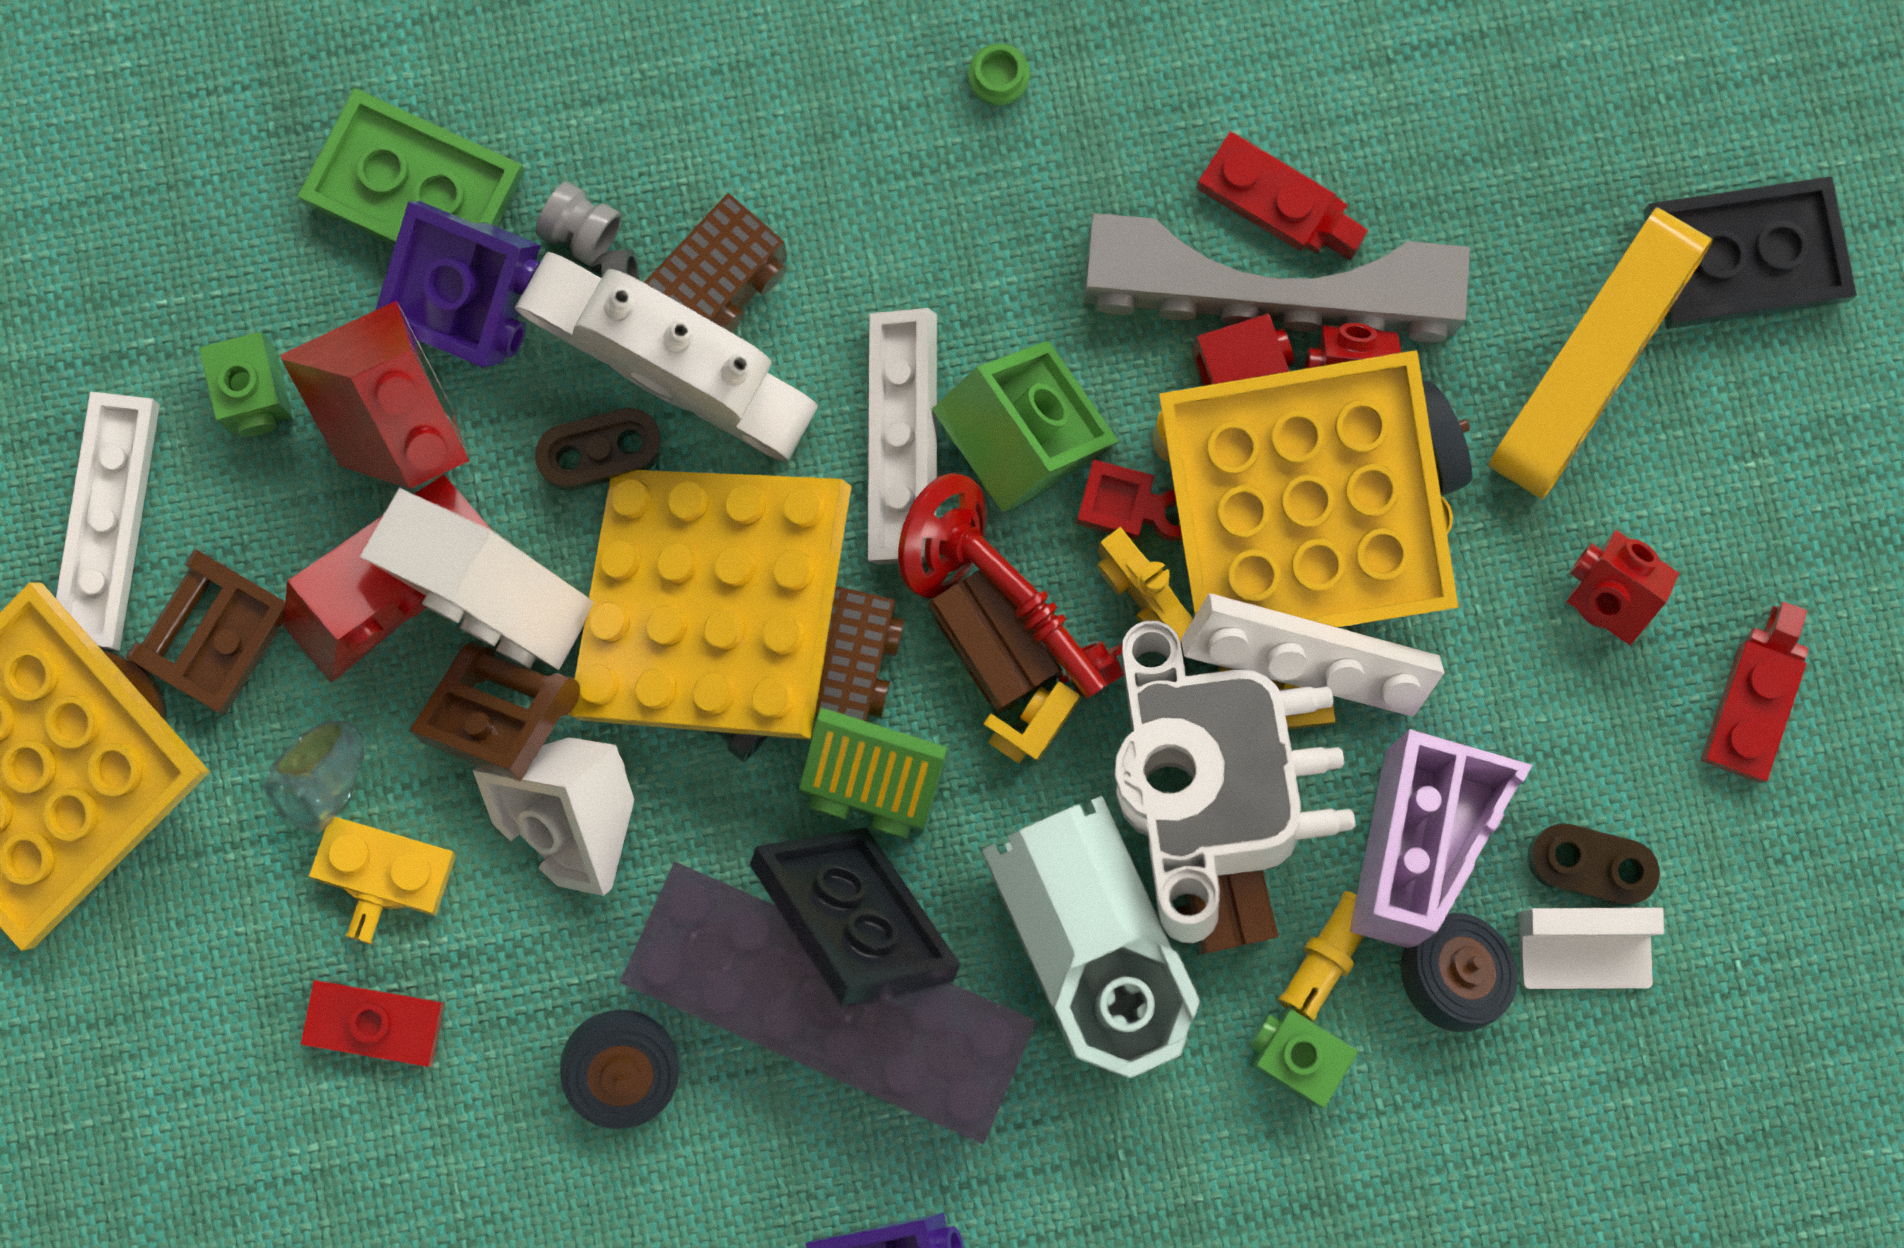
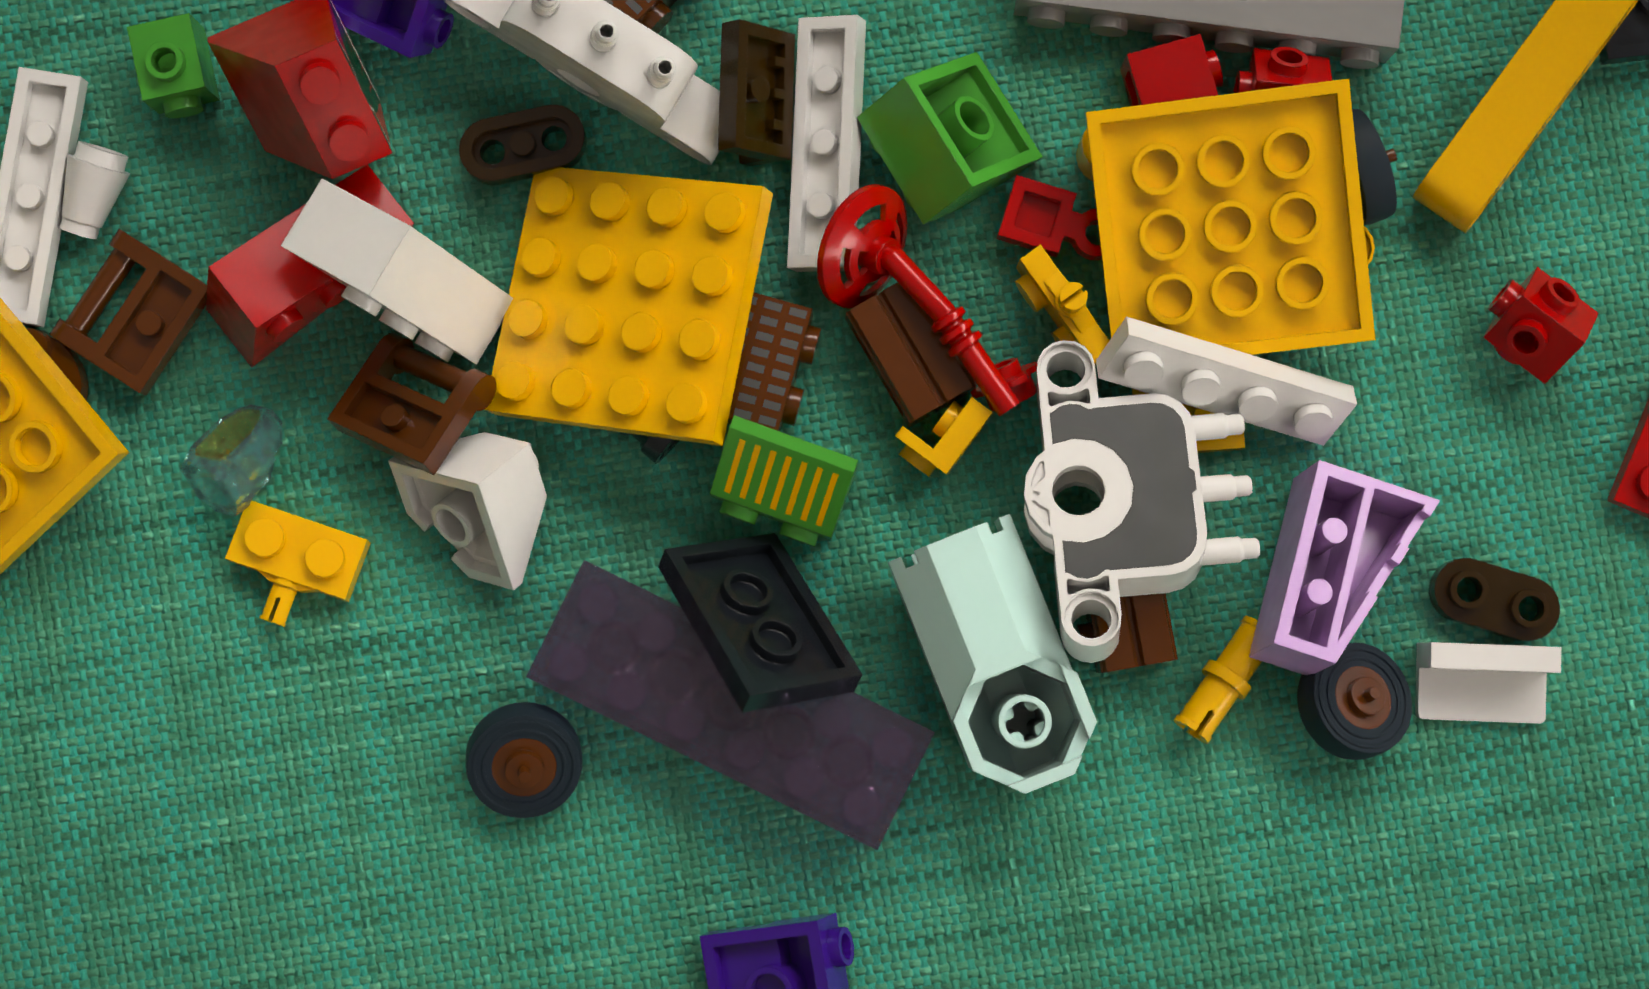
camera: 10 degrees right, 5 degrees up
red plate [300,980,445,1067] -> none
bright green brick [1248,1009,1359,1108] -> none
none -> white cone [59,141,130,239]
none -> dark brown bracket [718,19,795,166]

